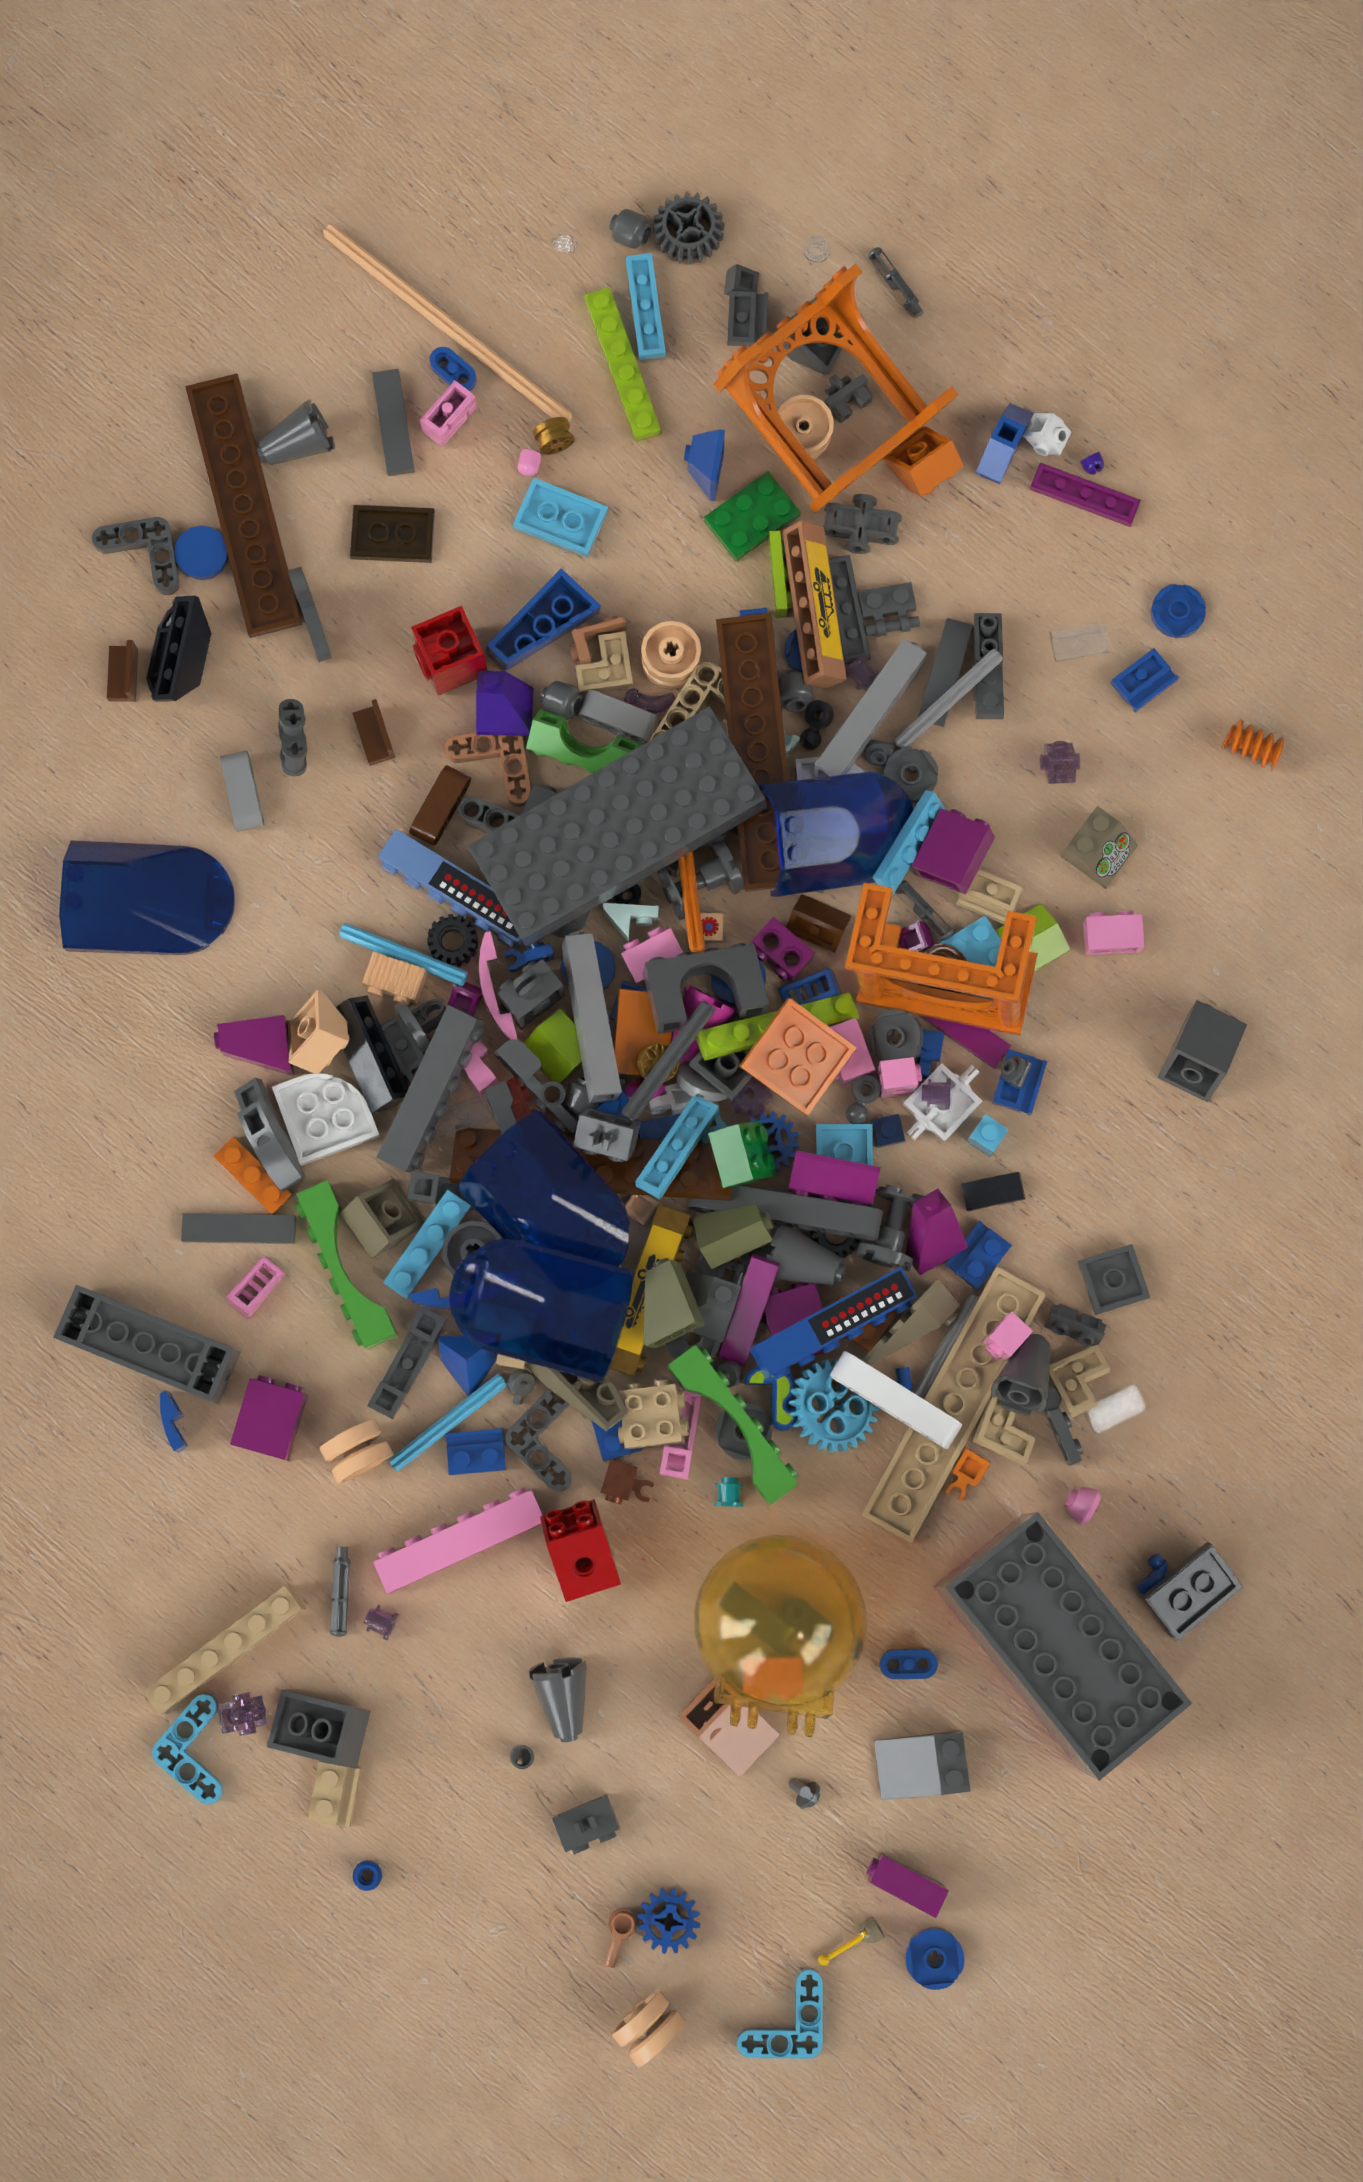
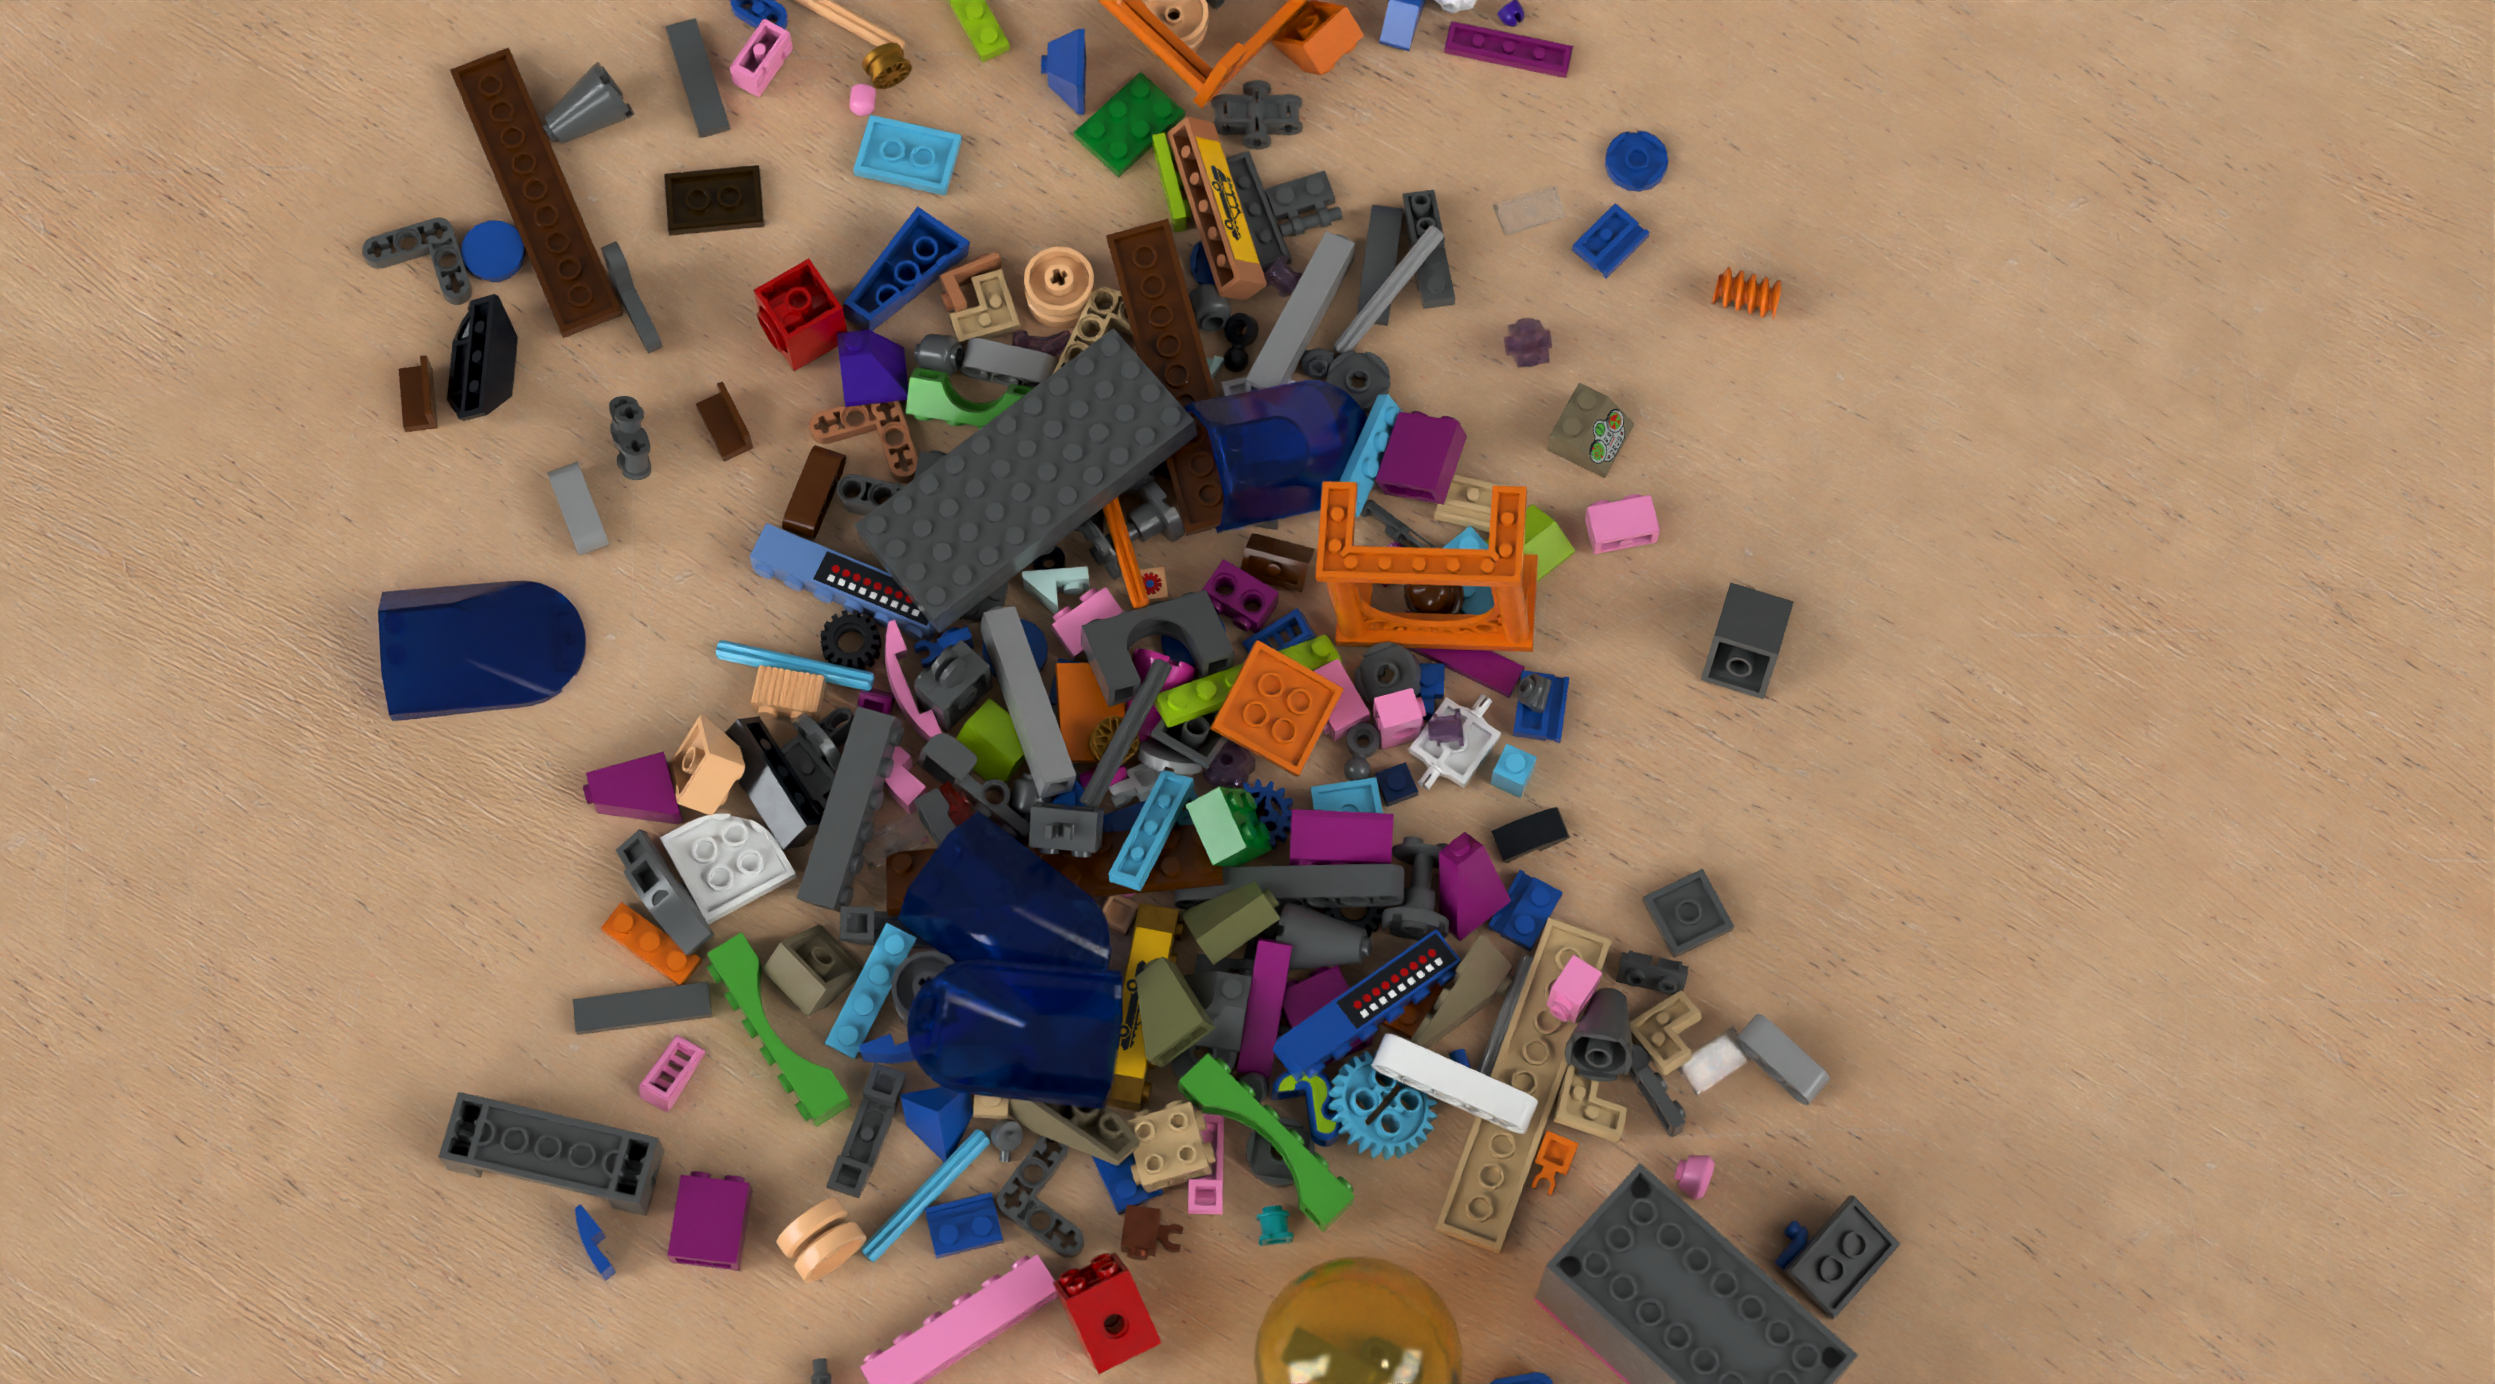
camera: 10 degrees left, 10 degrees down
none -> light grey beam [1735,1014,1830,1105]

